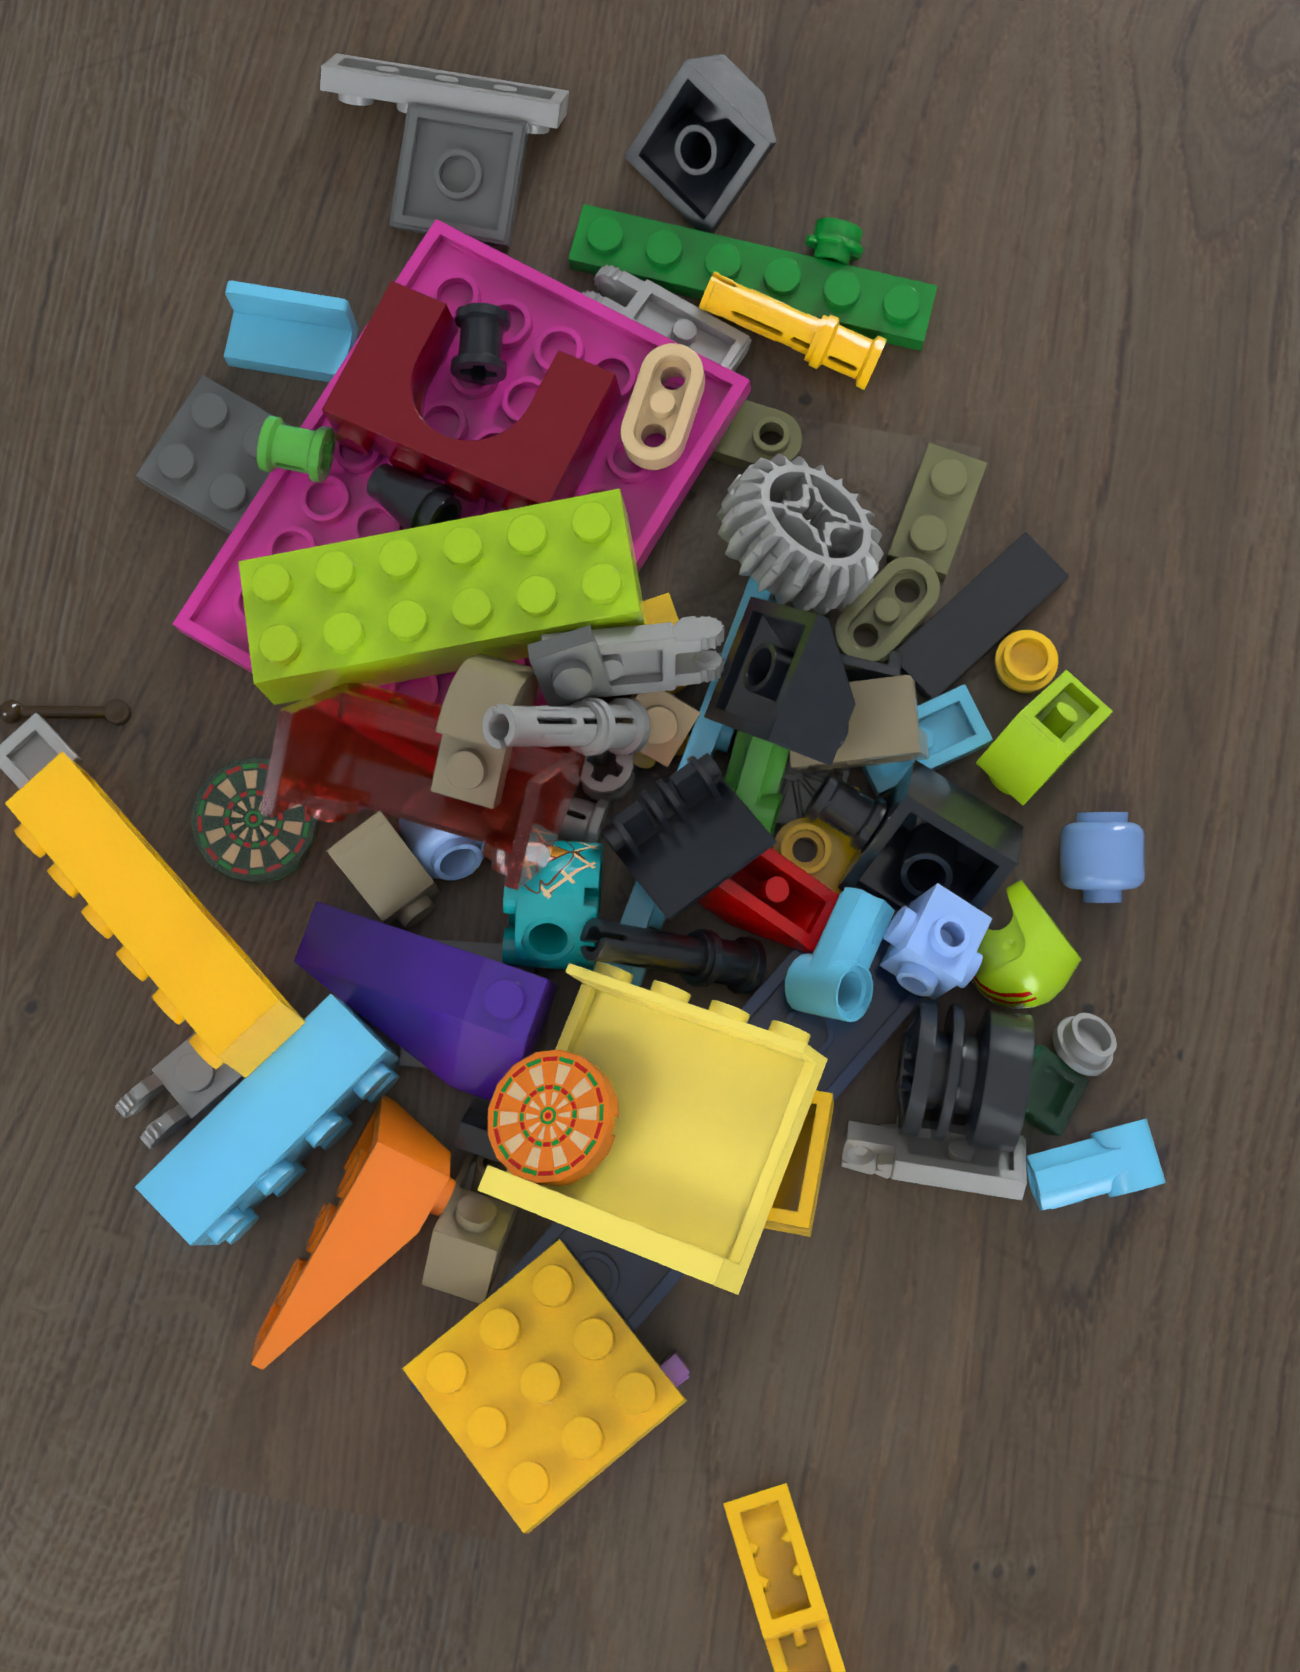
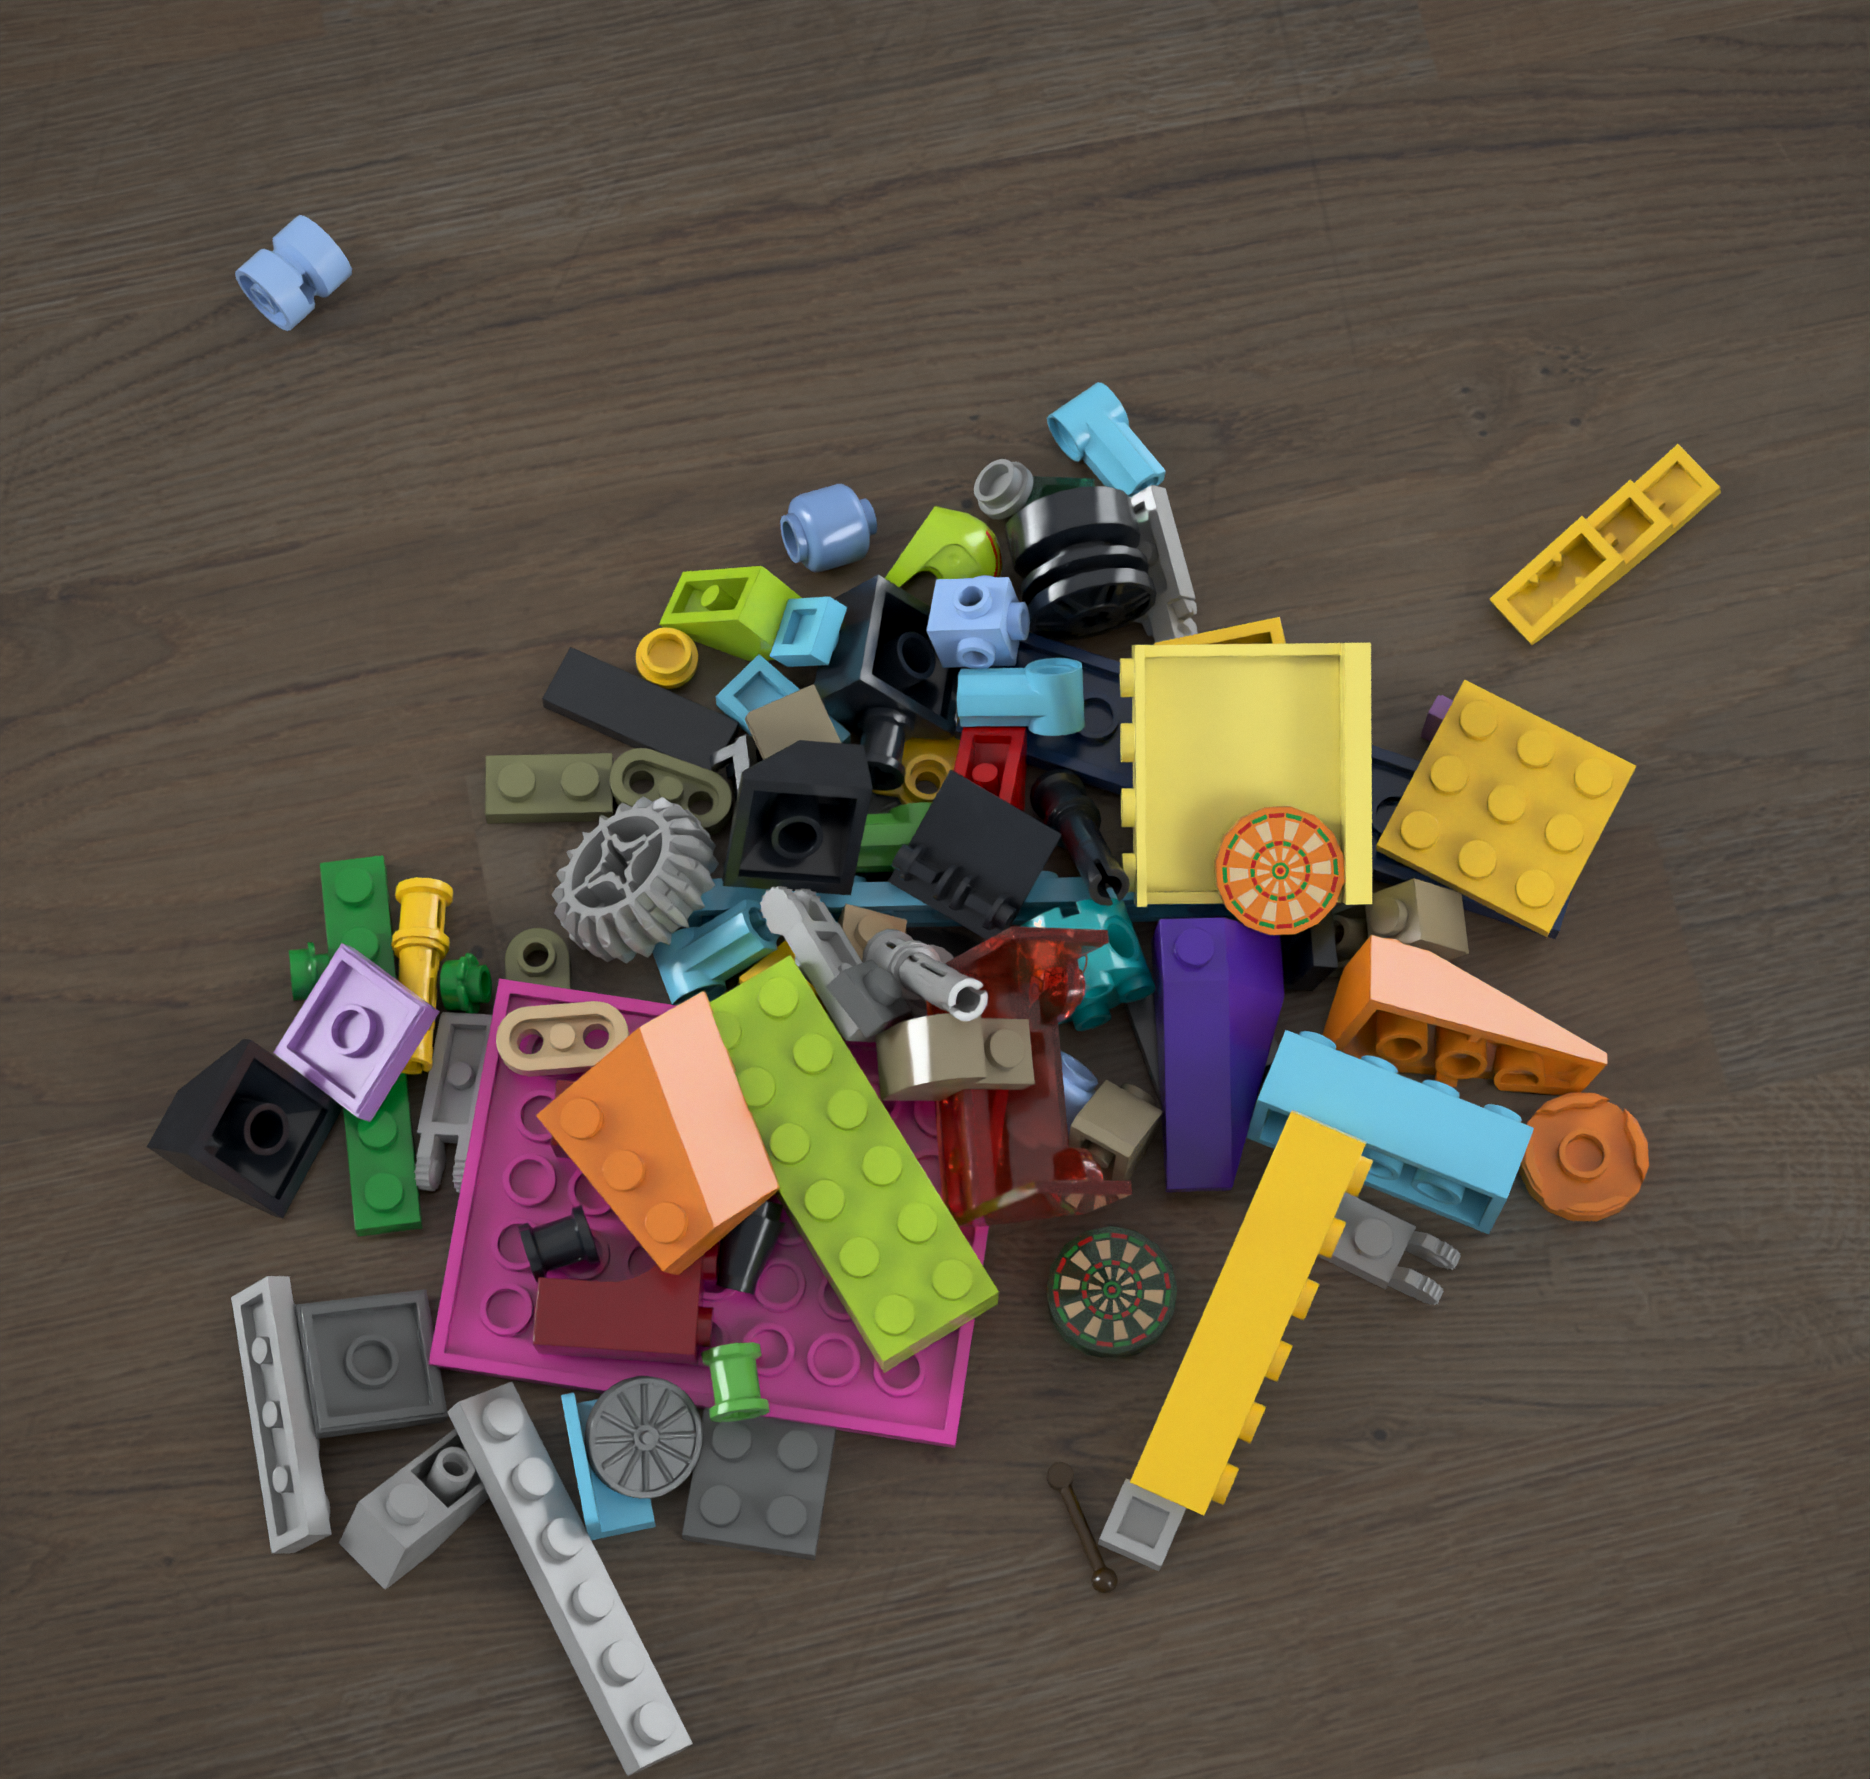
camera: 120 degrees left, 10 degrees down
none -> tile [273,943,439,1122]
none -> light grey slope [339,1429,543,1590]
none -> green plate [440,953,492,1014]
none -> light grey plate [447,1382,693,1776]
none -> orange wedge [536,991,781,1275]
none -> dark grey wheel [584,1376,703,1498]
none -> medium azure piece [652,899,780,1005]
none -> medium azure plate [770,597,847,667]
none -> orange tile [1518,1093,1649,1221]

